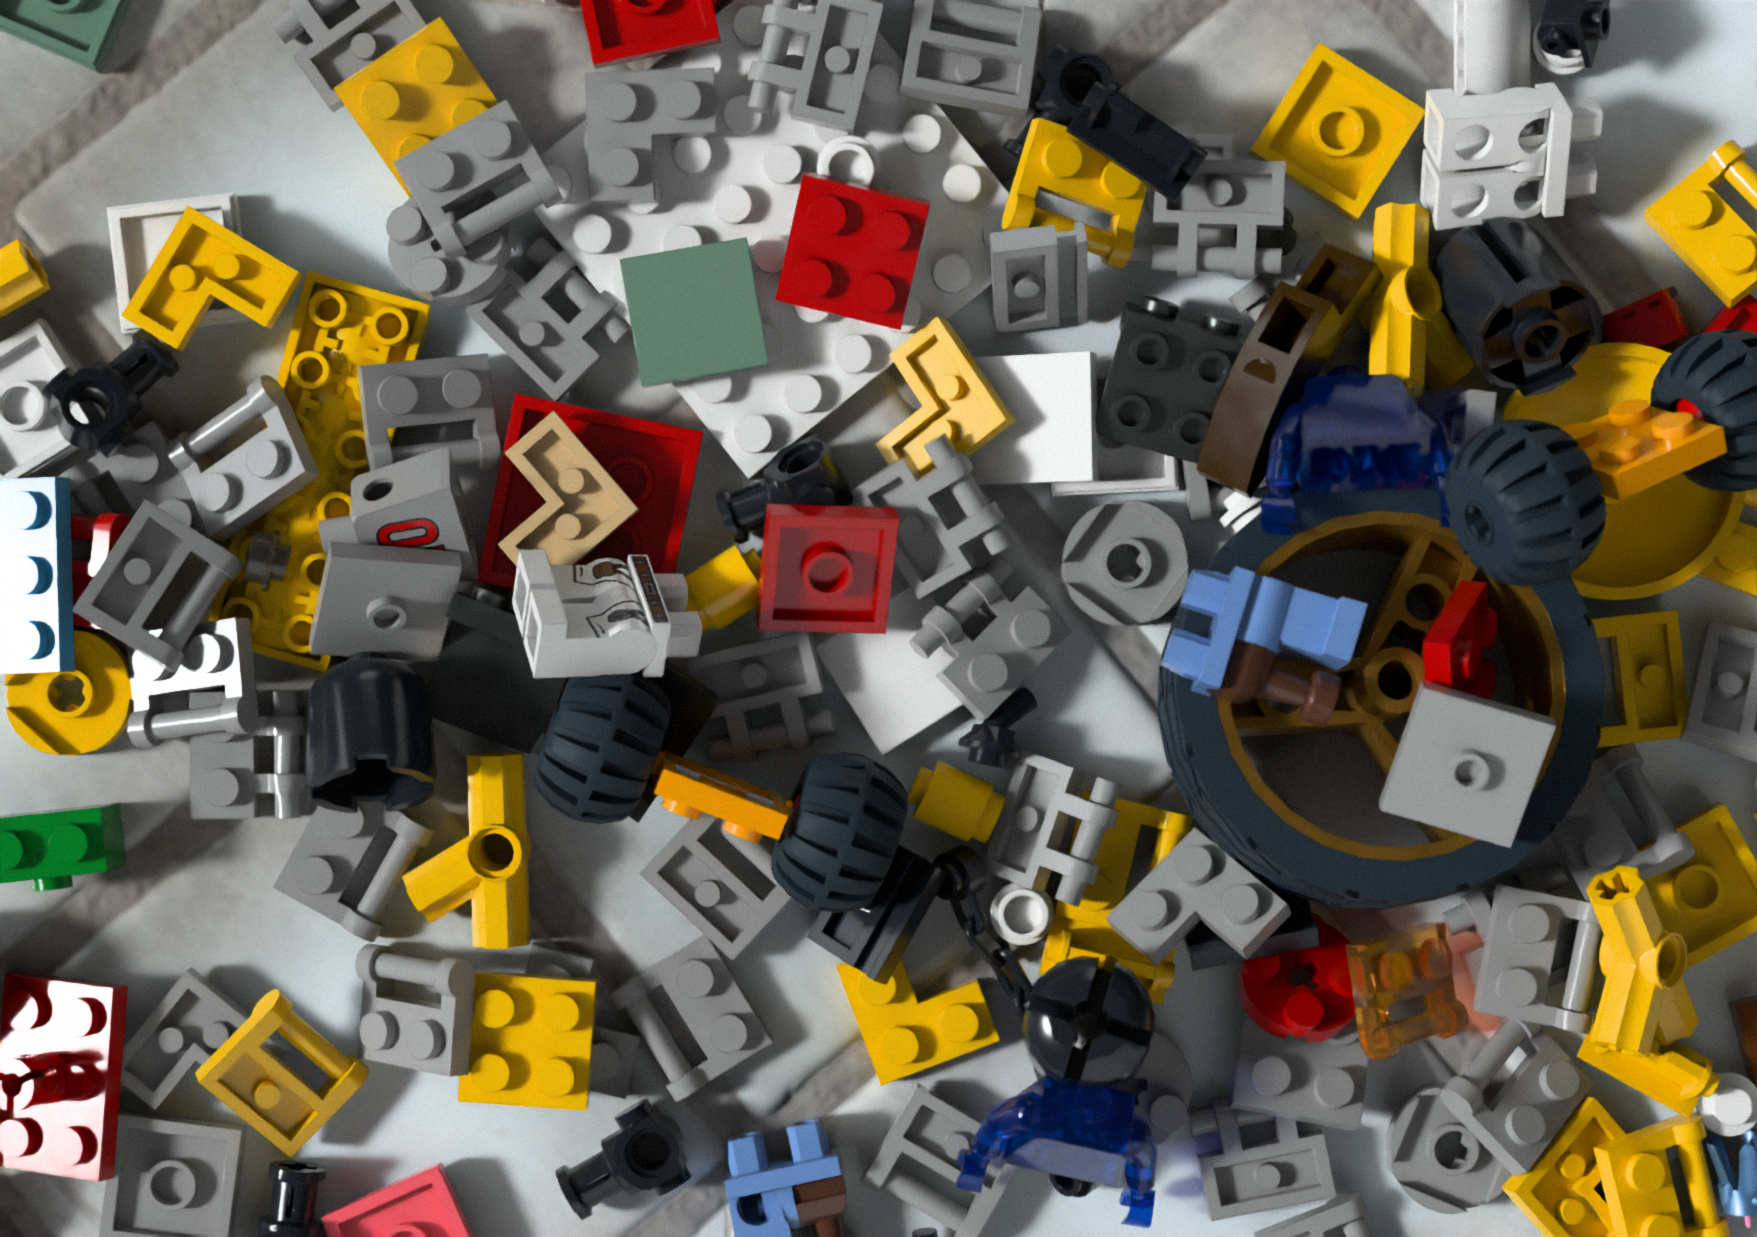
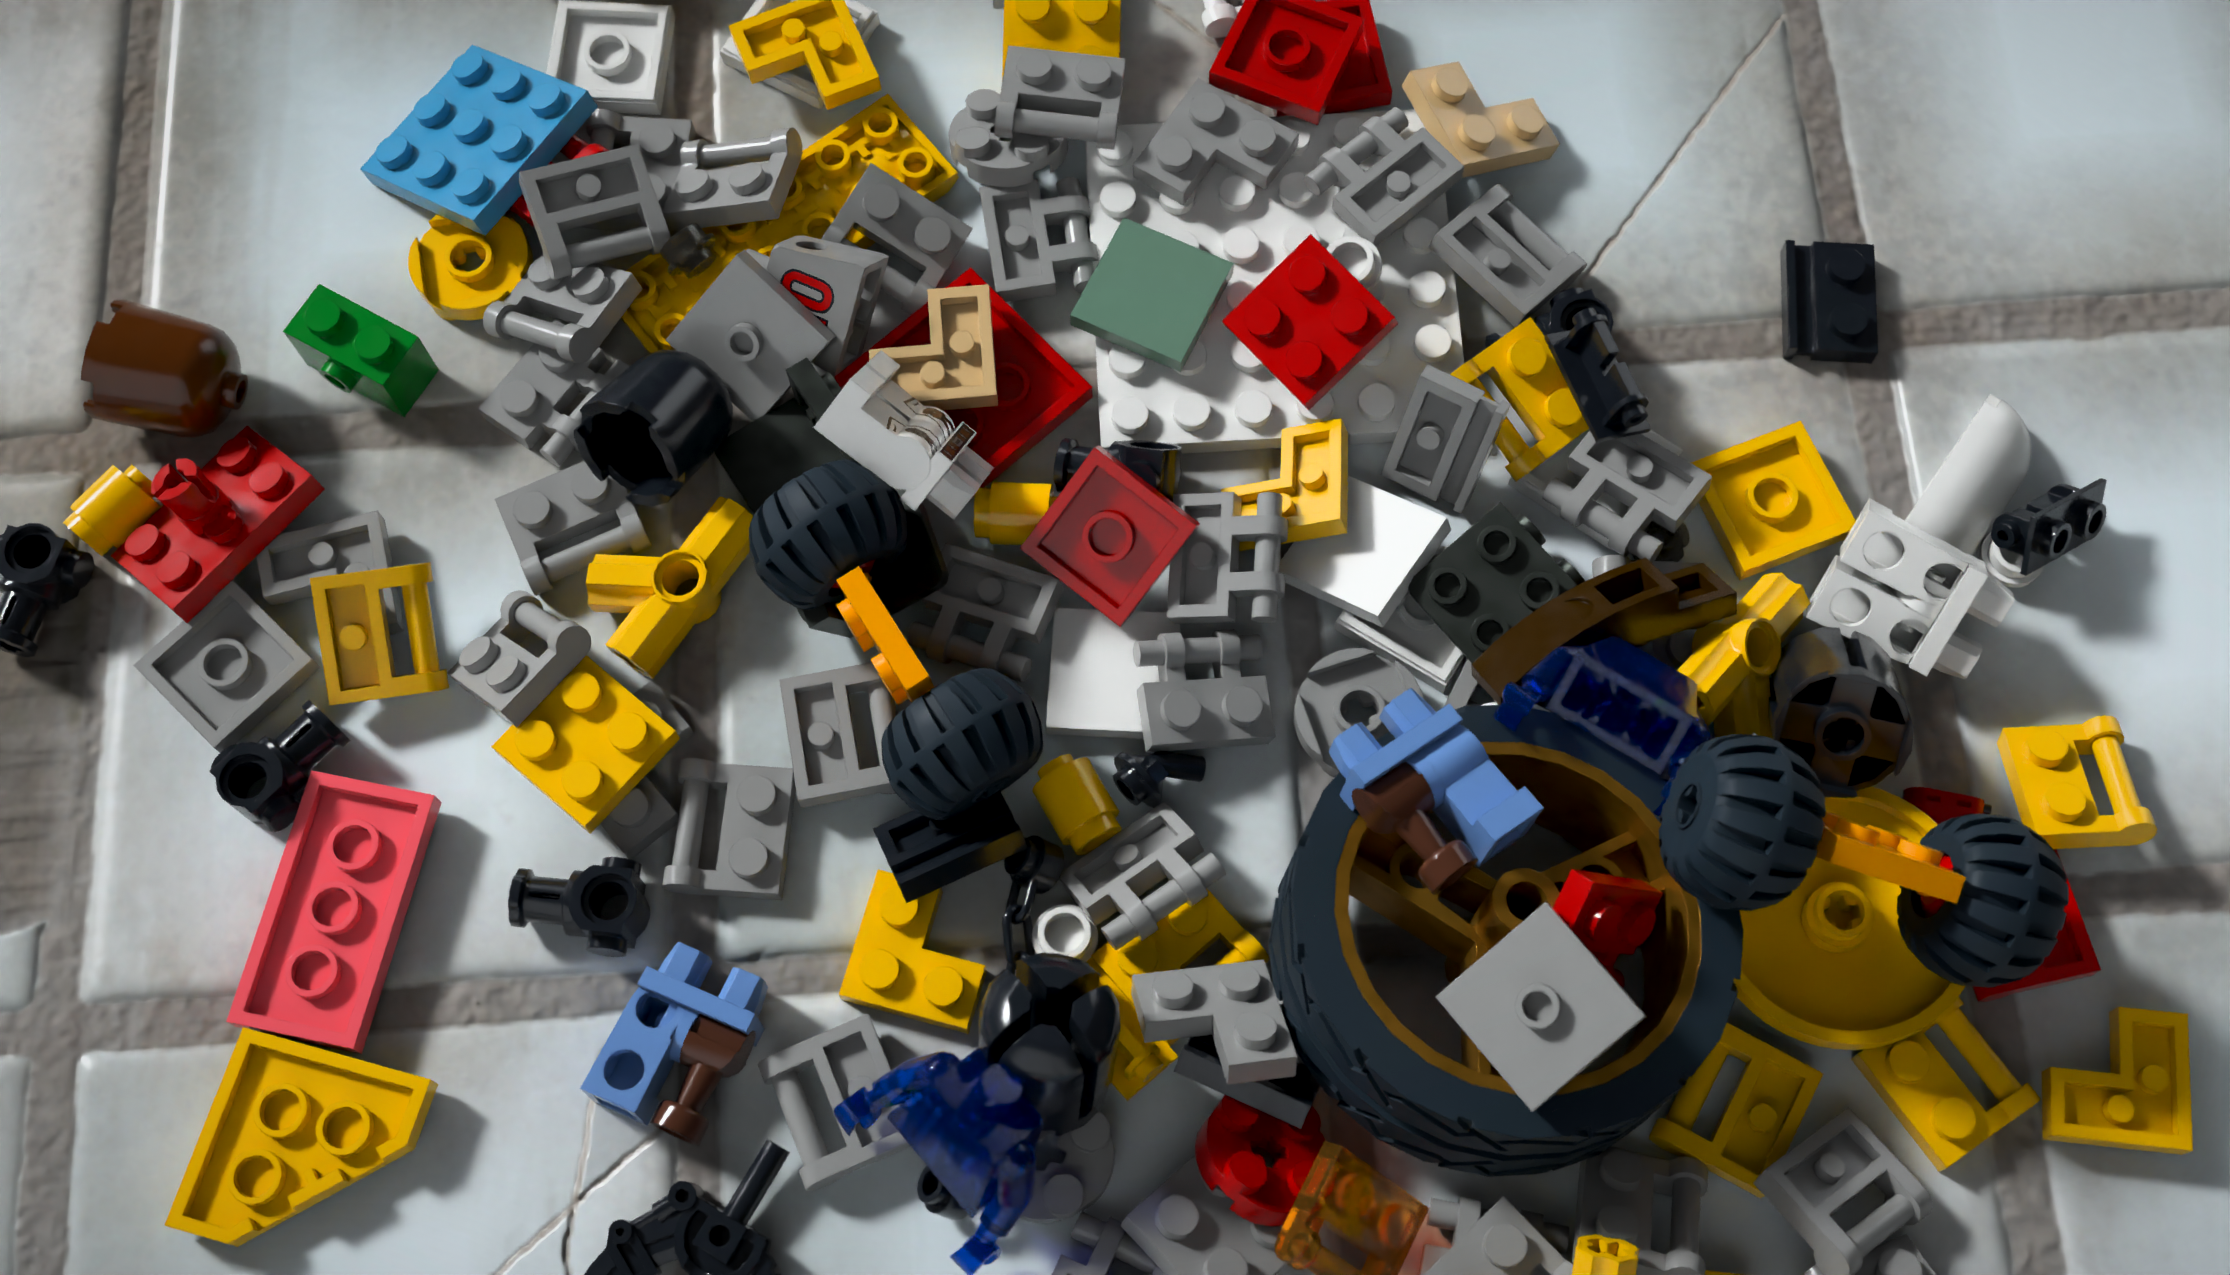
camera: 35 degrees right, 20 degrees down
black connector [41,328,179,458] -> none

